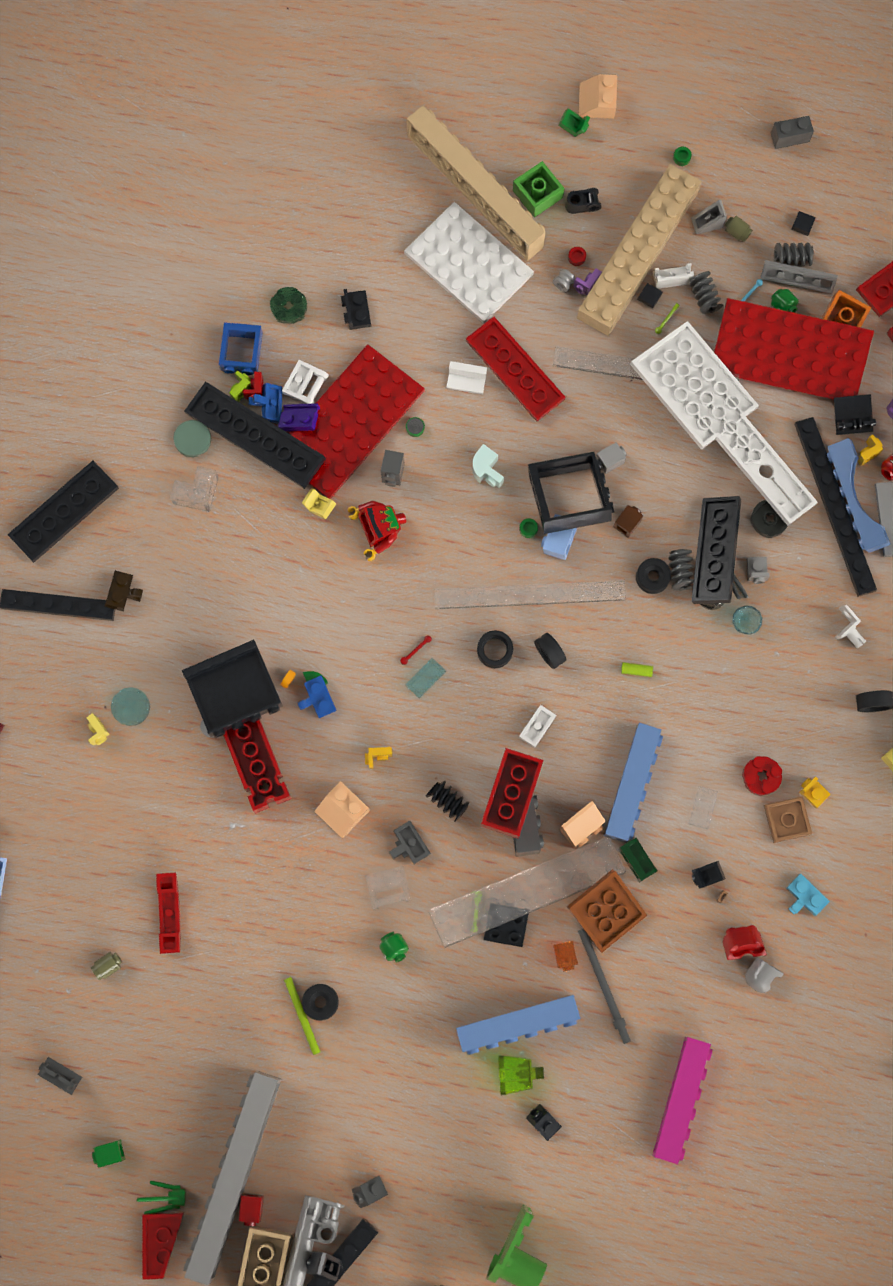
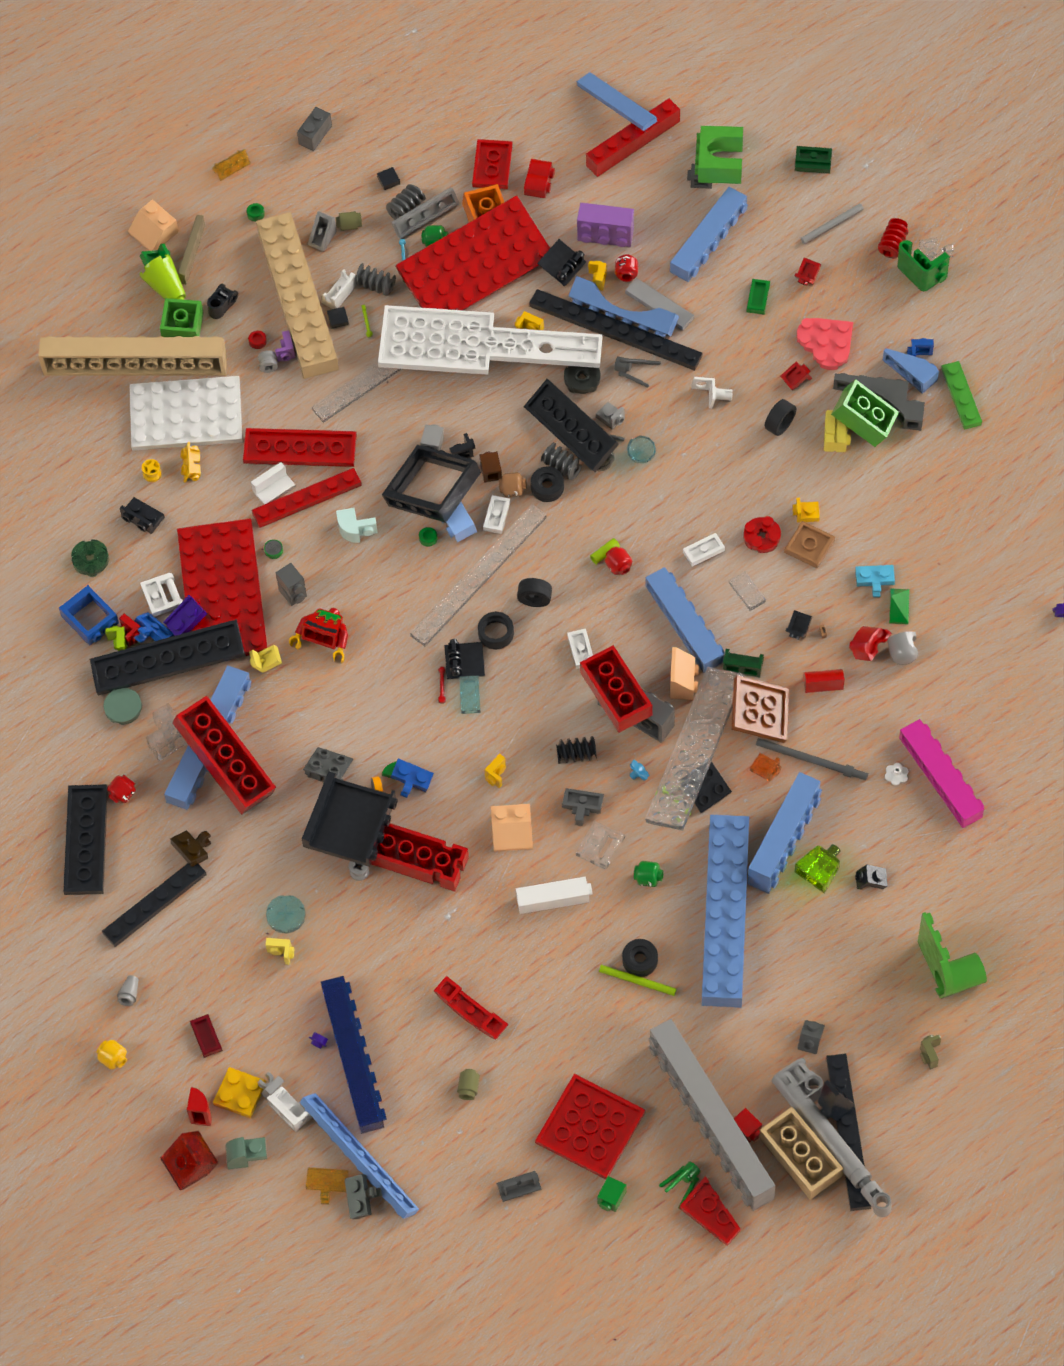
camera: 45 degrees left, 15 degrees down
none -> red head [107,774,136,804]
none -> lime cone [140,255,186,300]
none -> yellow wheel [141,459,162,482]
none -> medium blue brick [164,665,251,810]
none -> red brick [172,695,276,815]
none -> dark tan tile [178,215,205,285]
none -> yellow hinge [180,442,201,483]
none -> clear yellow hinge [212,149,251,181]
none -> red plate [252,468,362,528]
none -> dark grey hinge [303,747,353,782]
none -> dark purple plate [309,1032,328,1049]
none -> clear blue brick [321,976,387,1134]
none -> black hinge [444,639,485,679]
none -> black bracket [449,433,476,458]
none -> white plate [483,495,510,534]
none -> medium nougat head [499,472,527,498]
none -> yellow bracket [514,311,544,330]
none -> white brick [516,876,592,914]
none -> red plate [535,1073,646,1180]
none -> red head [605,547,633,575]
none -> dark grey plant [614,356,661,387]
none -> dark azure plant [629,760,649,781]
none -> white plate [683,533,725,567]
none -> medium blue brick [702,815,749,1008]
none -> red brick [803,669,845,693]
none -> white plant [885,763,909,786]
none -> green slope [889,588,909,624]

